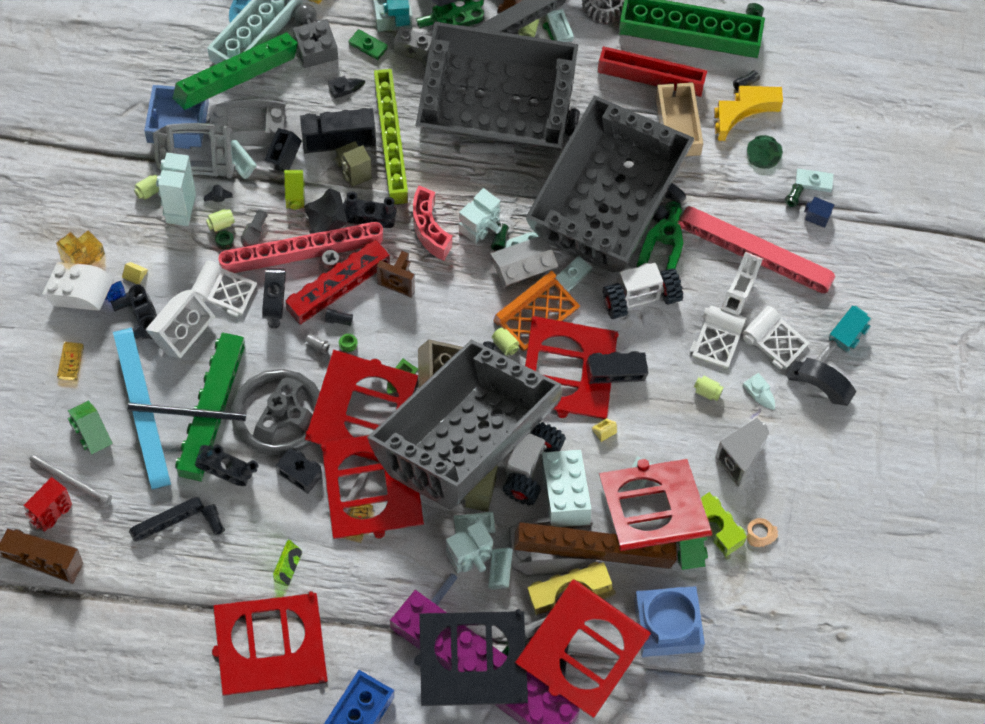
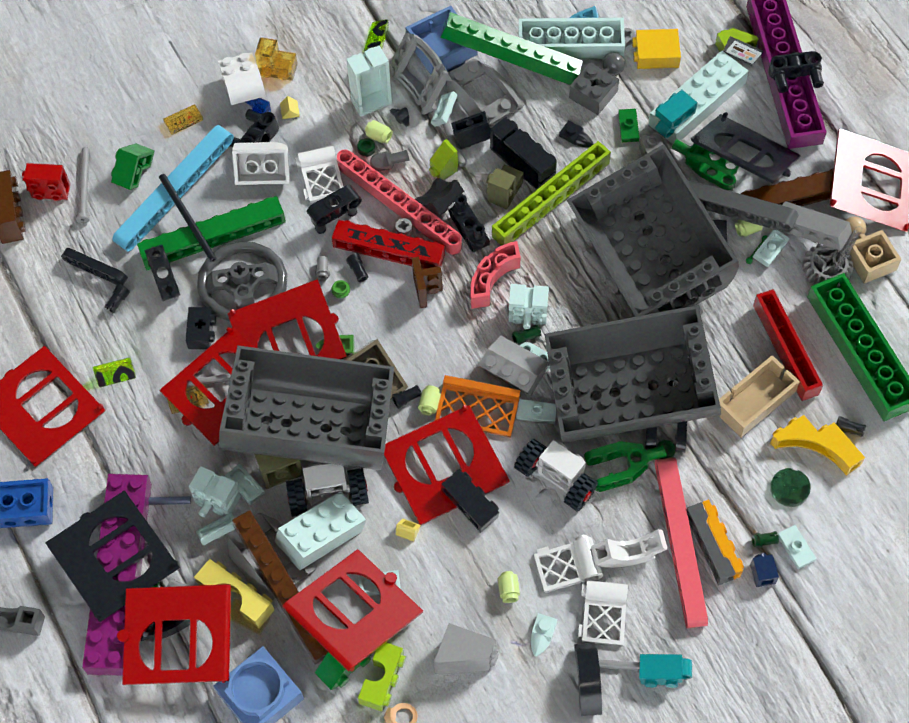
camera: 60 degrees right, 0 degrees up
none -> clear neon green slope [364,19,389,51]
none -> dark grey piece [686,499,744,585]

